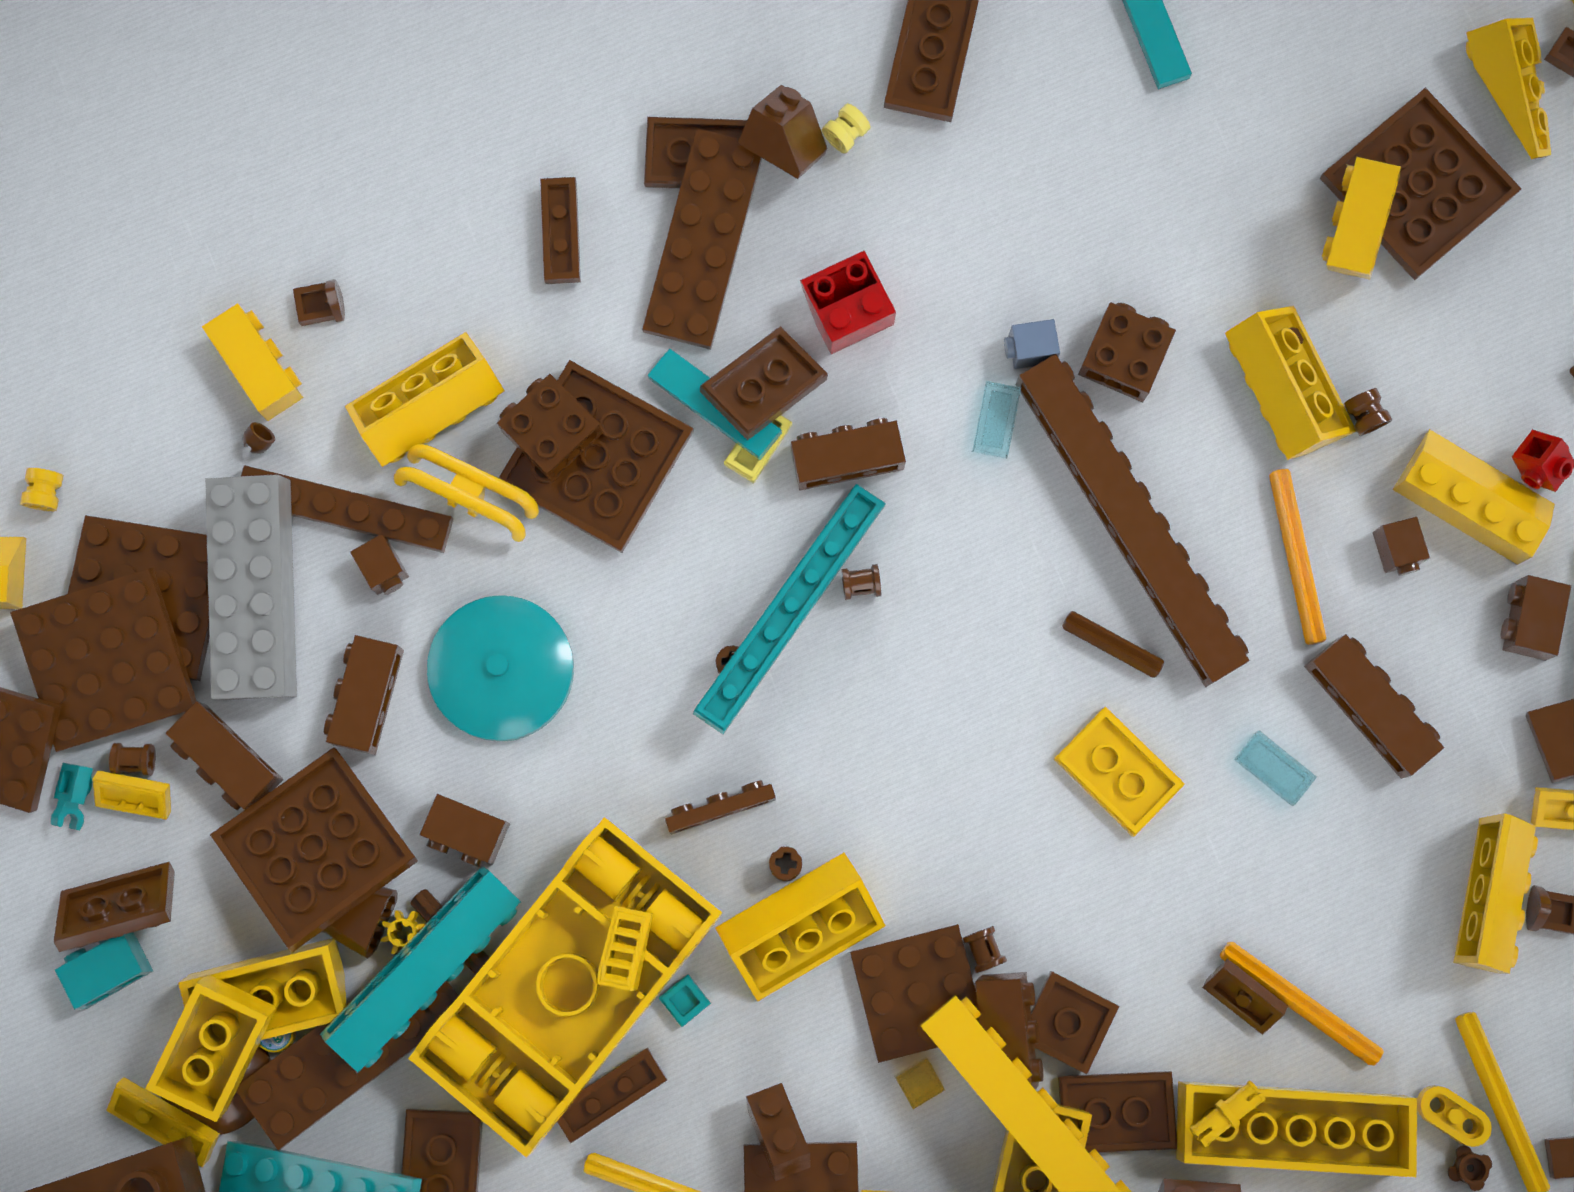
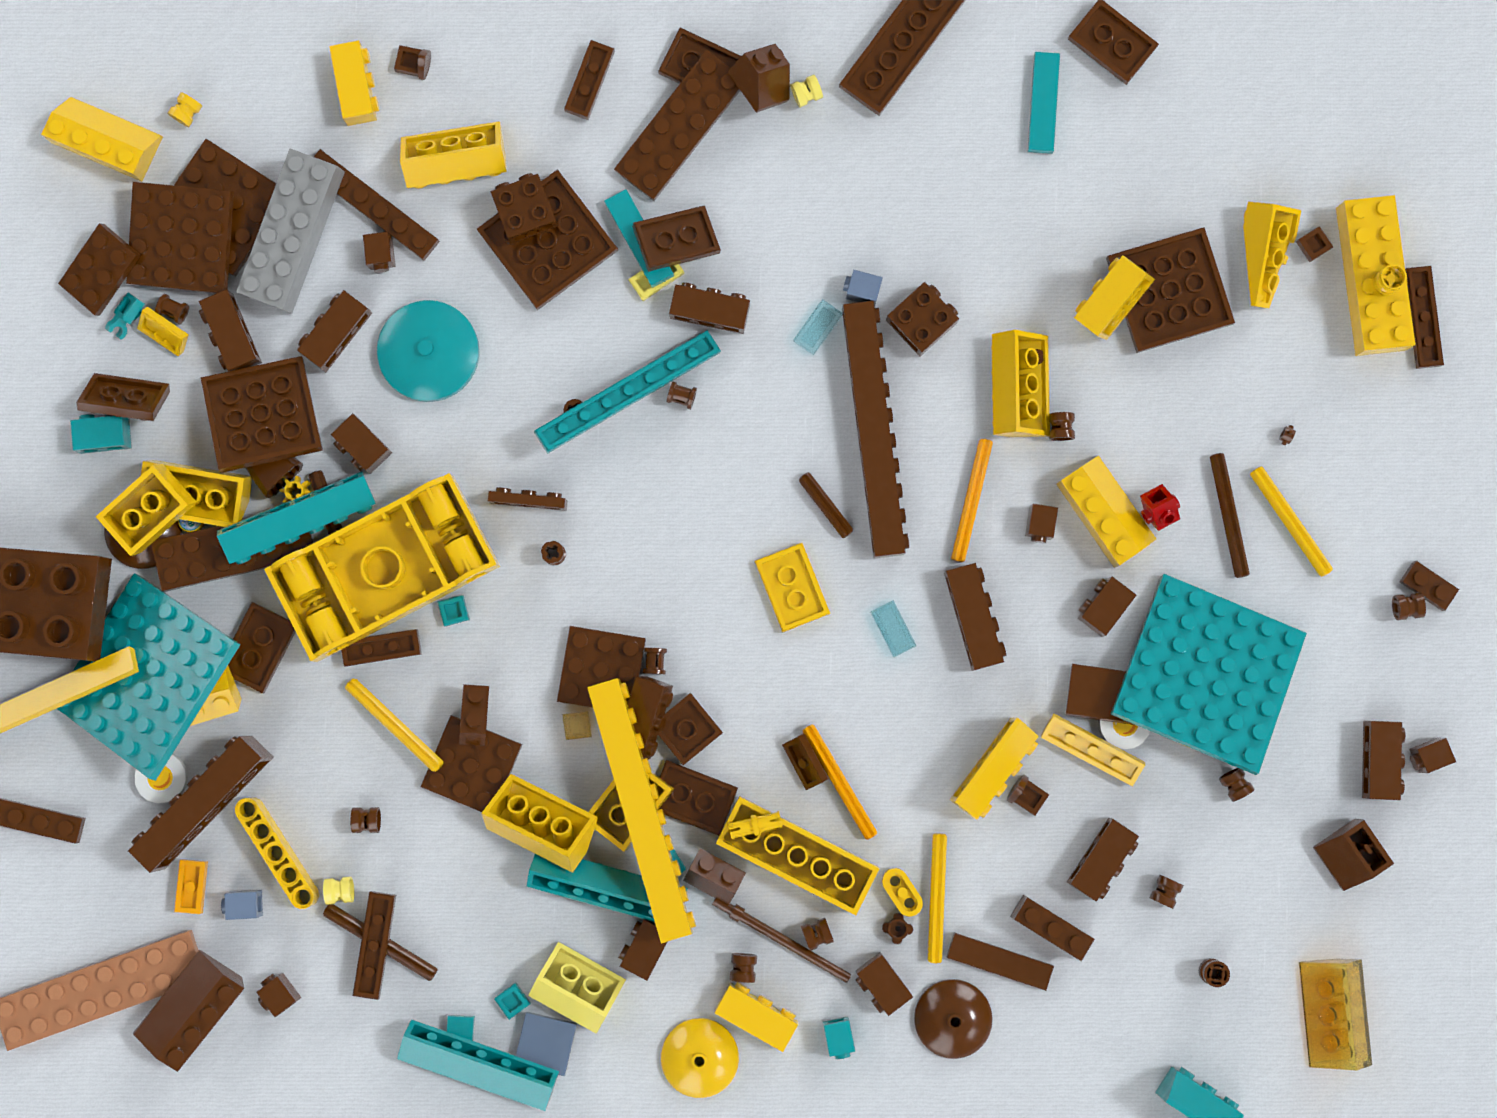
camera: 25 degrees right, 5 degrees up
yellow tile [106,1077,220,1167] -> none
reddish brown hinge [242,422,275,454] -> none
yellow piece [394,444,539,542] -> none
yellow slope [596,906,653,991] -> none
yellow slope [715,852,886,1002] -> none
red slope [800,250,896,354] -> none

